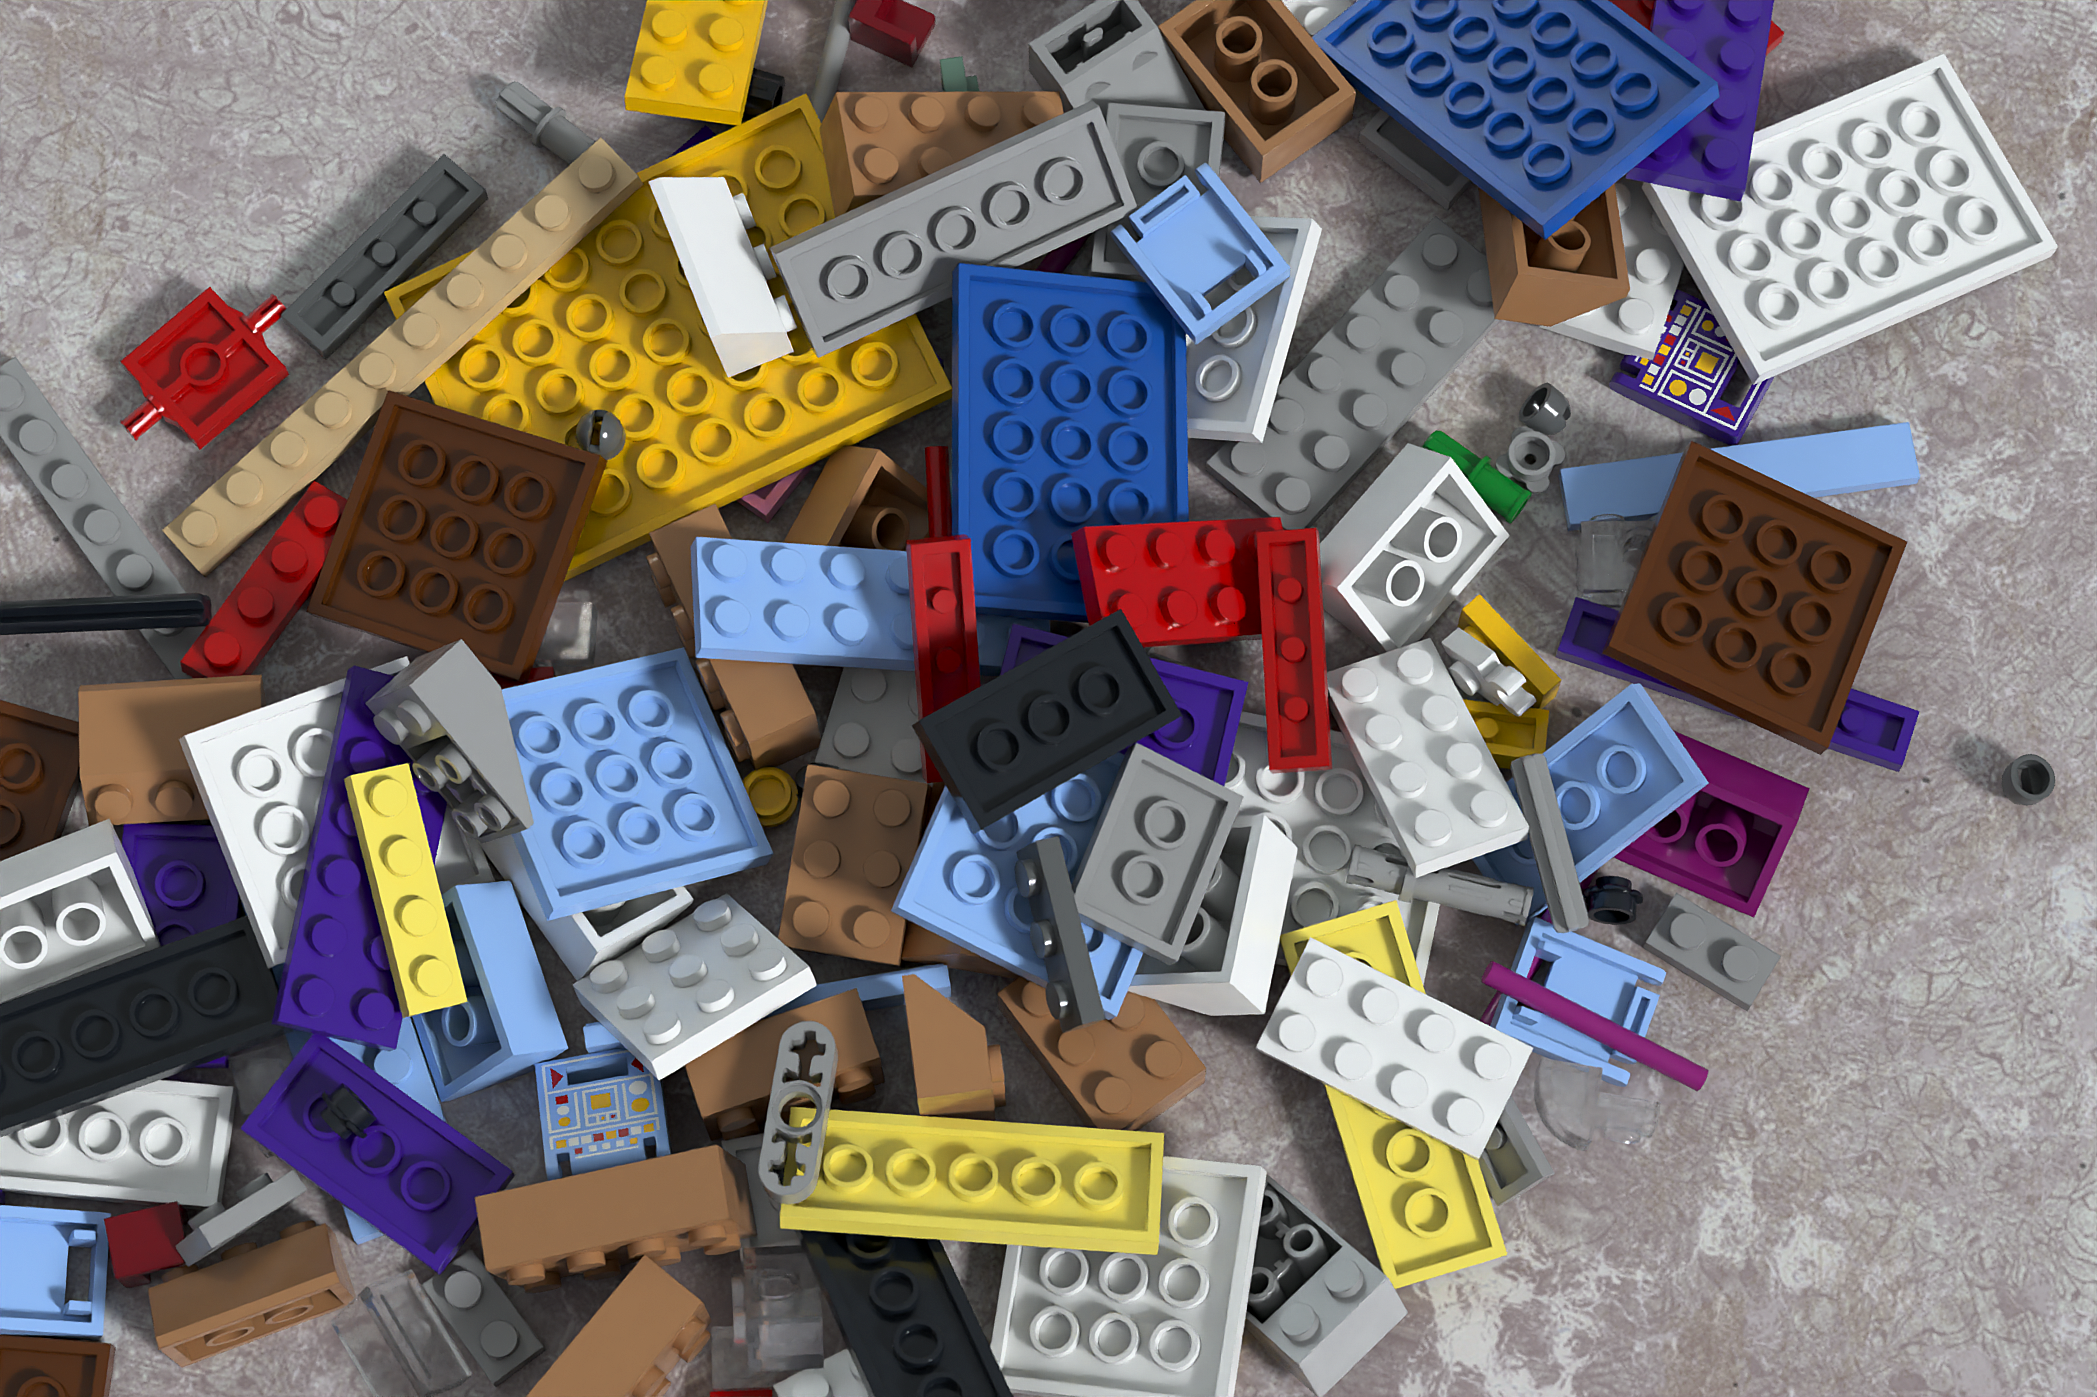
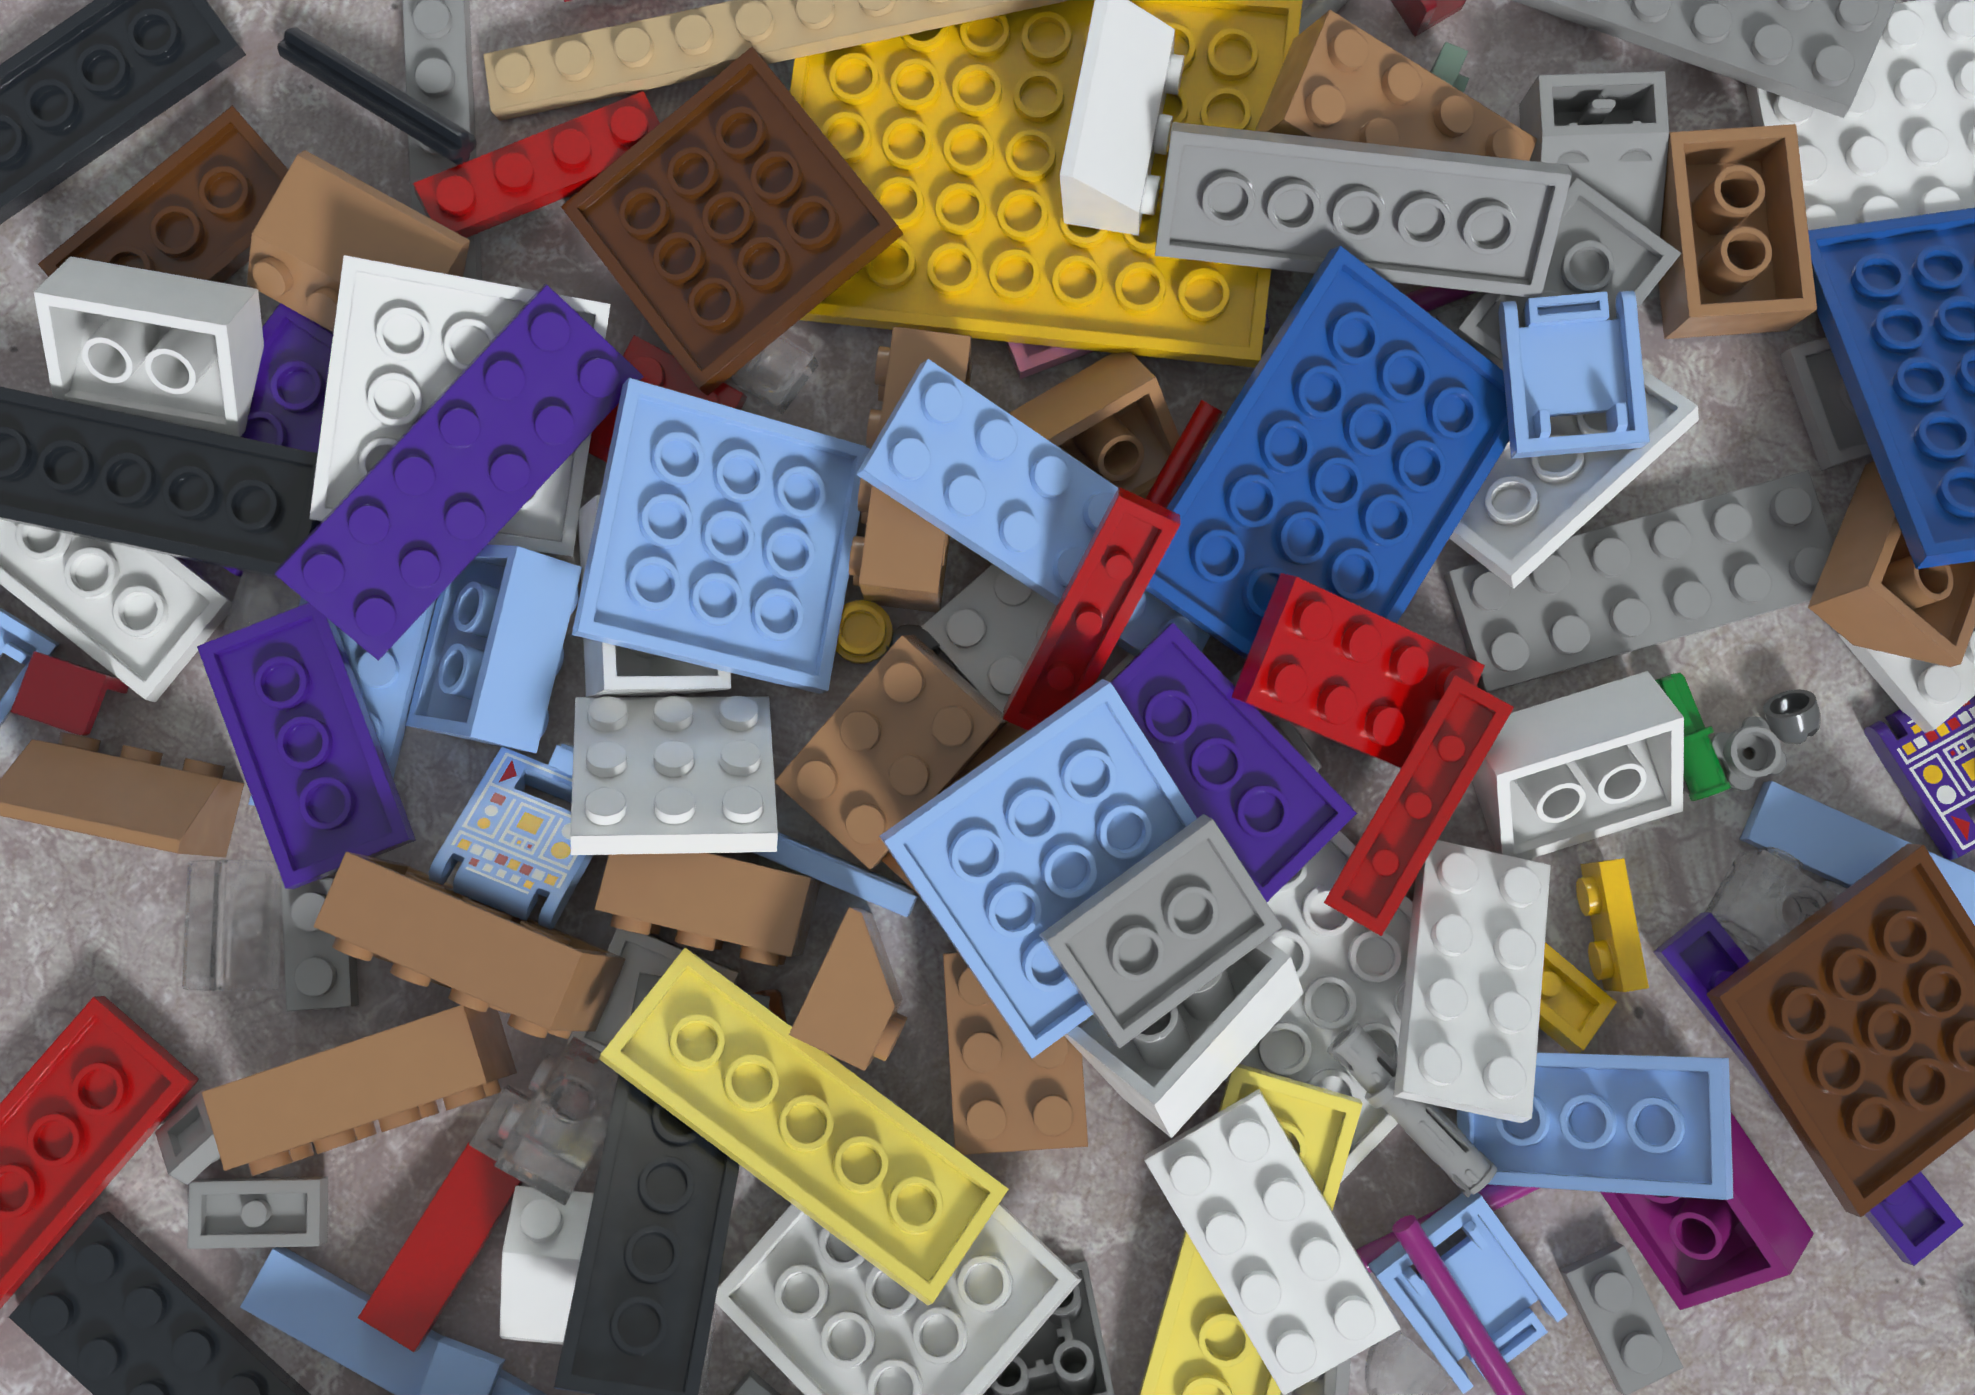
camera: 30 degrees right, 10 degrees up
light grey plate [175,1169,307,1267] -> none
black plate [319,1083,377,1140] -> none
light yellow plate [344,763,468,1018] -> none
light grey slope [365,639,534,844] -> none
dark grey hinge [576,410,626,460] -> none
light grey beam [758,1021,838,1204] -> none
black plate [912,609,1182,834] -> none
dark grey plate [1015,836,1106,1033] -> none
white plate [1441,627,1537,717] -> none
light grey axle [1510,754,1589,933] -> none
black plate [1583,876,1643,925] -> none

